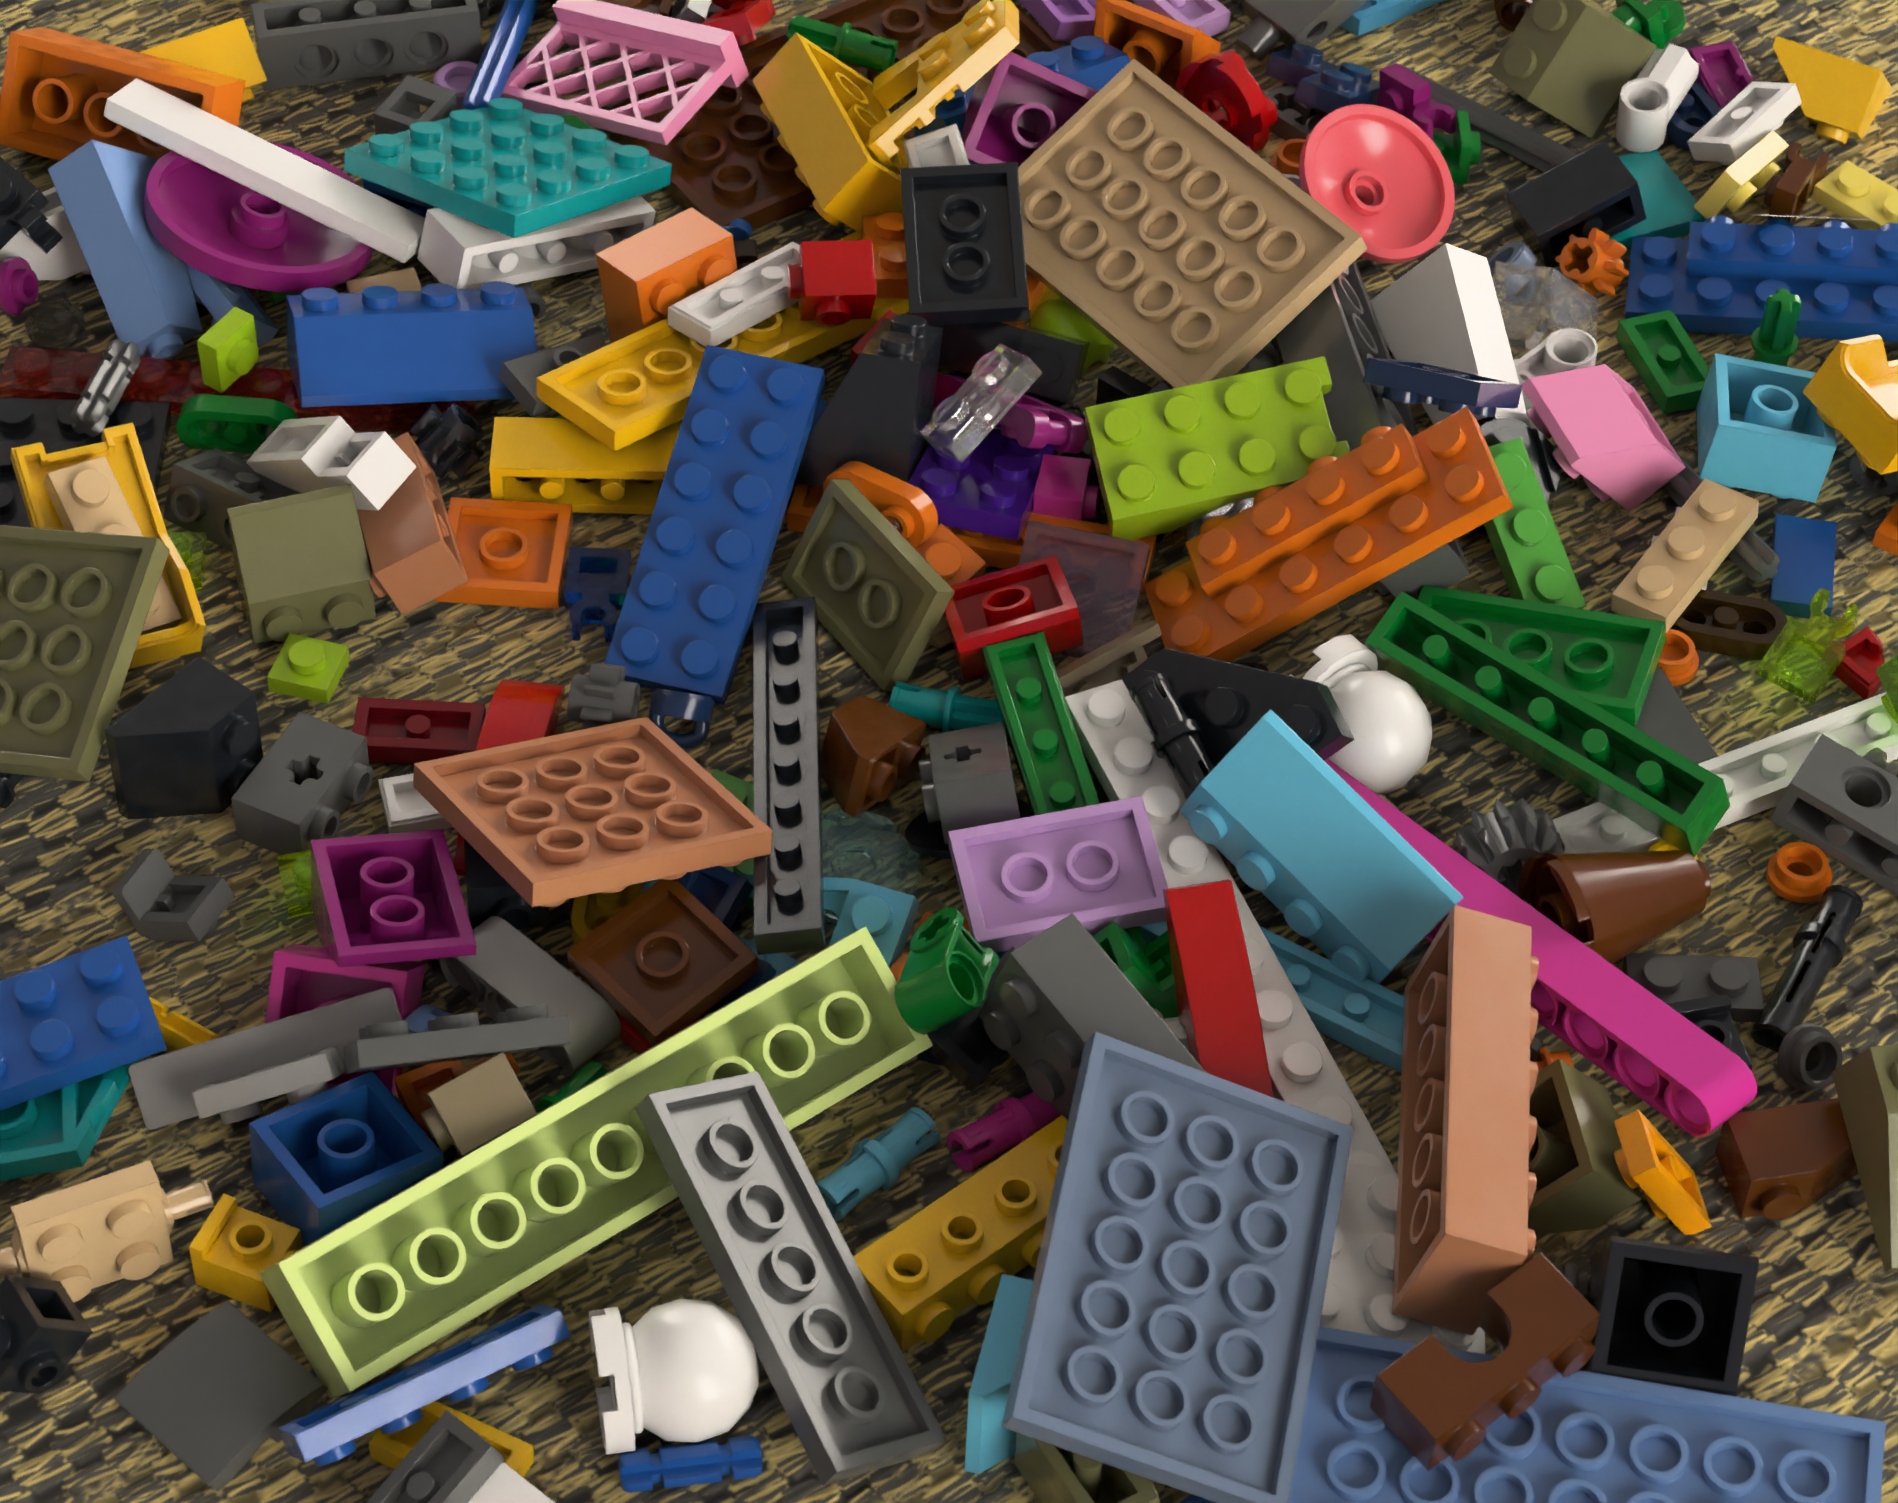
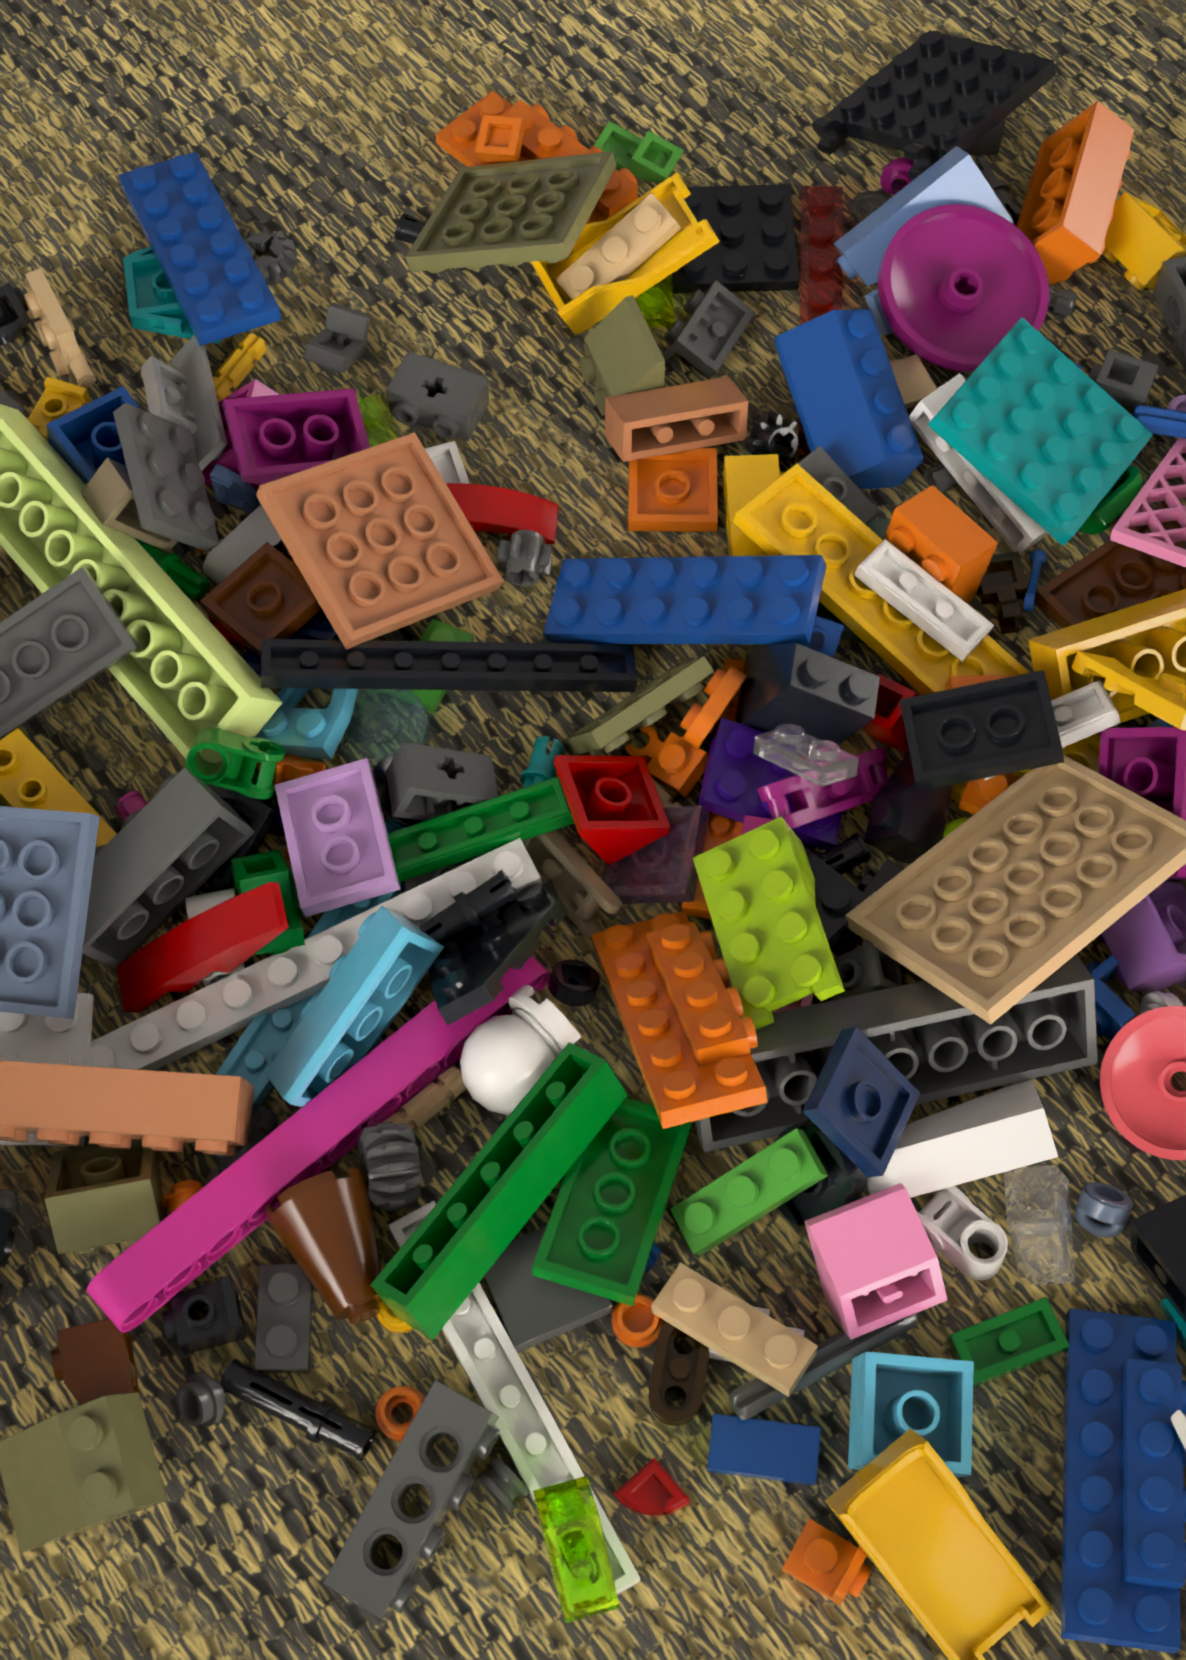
camera: 90 degrees right, 15 degrees up
dark grey axle [70,339,141,437] -> none
white tile [104,78,425,263] -> none
black slope [105,656,263,820] -> none
green plate [176,394,298,454] -> none
lime plate [197,307,259,393] -> none
white slope [246,416,417,511] -> none
lime plate [267,633,350,704] -> none
dark red plate [352,697,486,765] -> none
clear blue plate [564,547,632,642] -> none
dark blue tile [649,688,715,749] -> none
red brick [787,240,877,326] -> none
medium azure pin [816,1107,940,1222] -> none
reddish brown slope [821,694,927,817] -> none
orange gear [1555,228,1630,303] -> none
light orange plate [1614,1110,1712,1235] -> none
green axle [1751,288,1802,367] -> none
clear neon green plate [1758,588,1858,704] -> none

